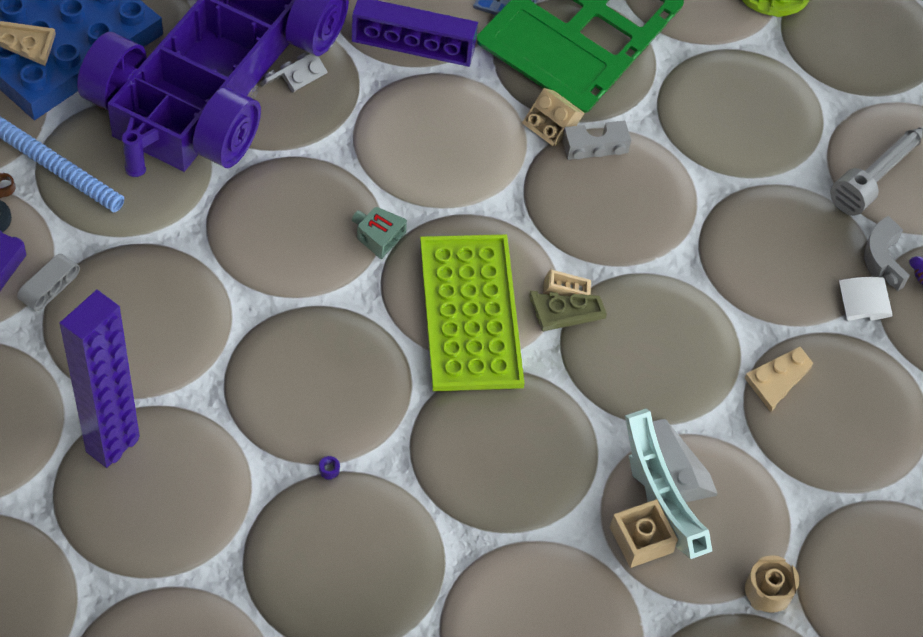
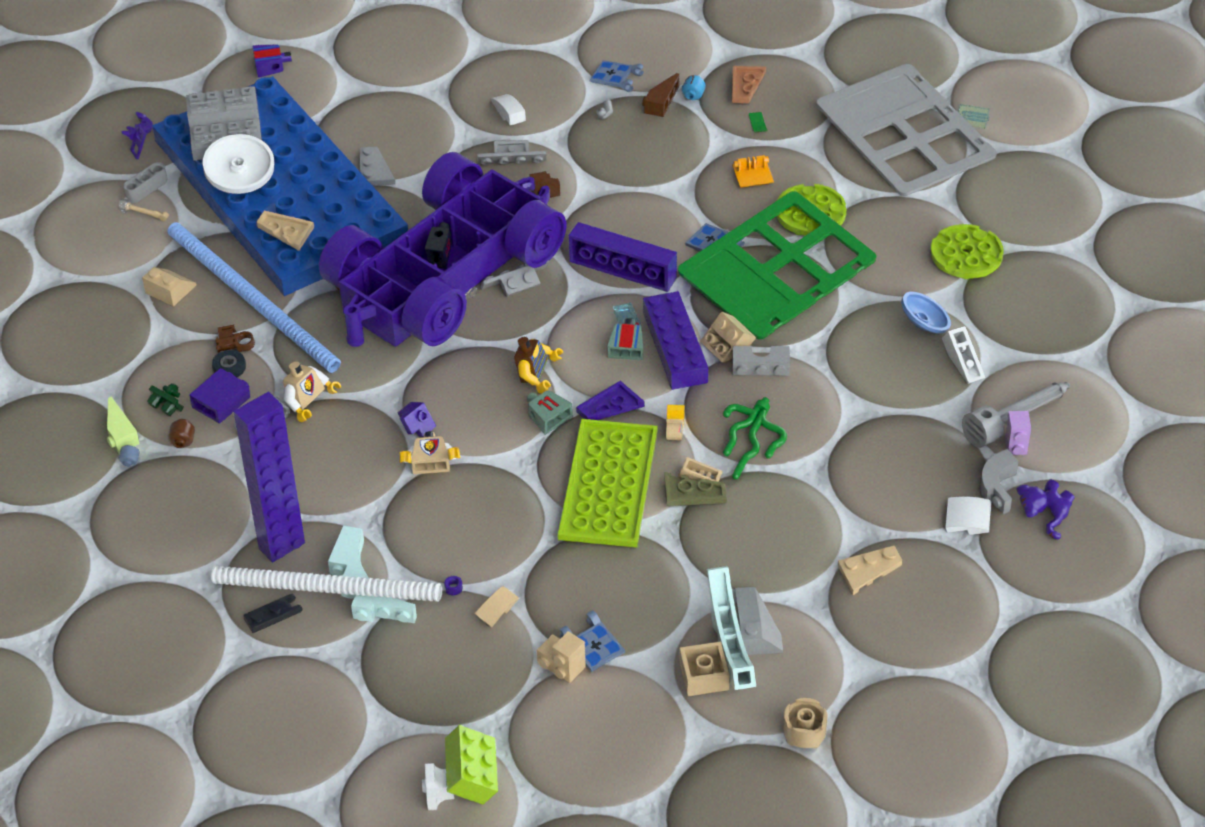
camera: 20 degrees right, 10 degrees down
none -> white piece [211,566,442,602]
none -> black hinge [243,594,303,633]
none -> torso [283,362,341,422]
none -> light aqua arch [328,525,417,623]
none -> dark purple brick [397,402,436,437]
none -> tan torso [399,431,460,474]
none -> black torso [425,222,452,269]
none -> tan slope [475,586,519,628]
none -> torso [514,336,563,394]
none -> tan brick [537,631,586,683]
none -> sand blue flag [560,611,625,672]
none -> dark purple wing [576,380,645,420]
none -> sand green torso [608,318,644,360]
none -> clear light blue tile [613,302,642,327]
none -> dark purple brick [643,291,708,390]
none -> leg [666,405,685,441]
none -> green plant [723,397,787,480]
none -> medium blue dish [901,292,951,333]
none -> white slope [942,326,985,384]
none -> lavender brick [1005,411,1031,455]

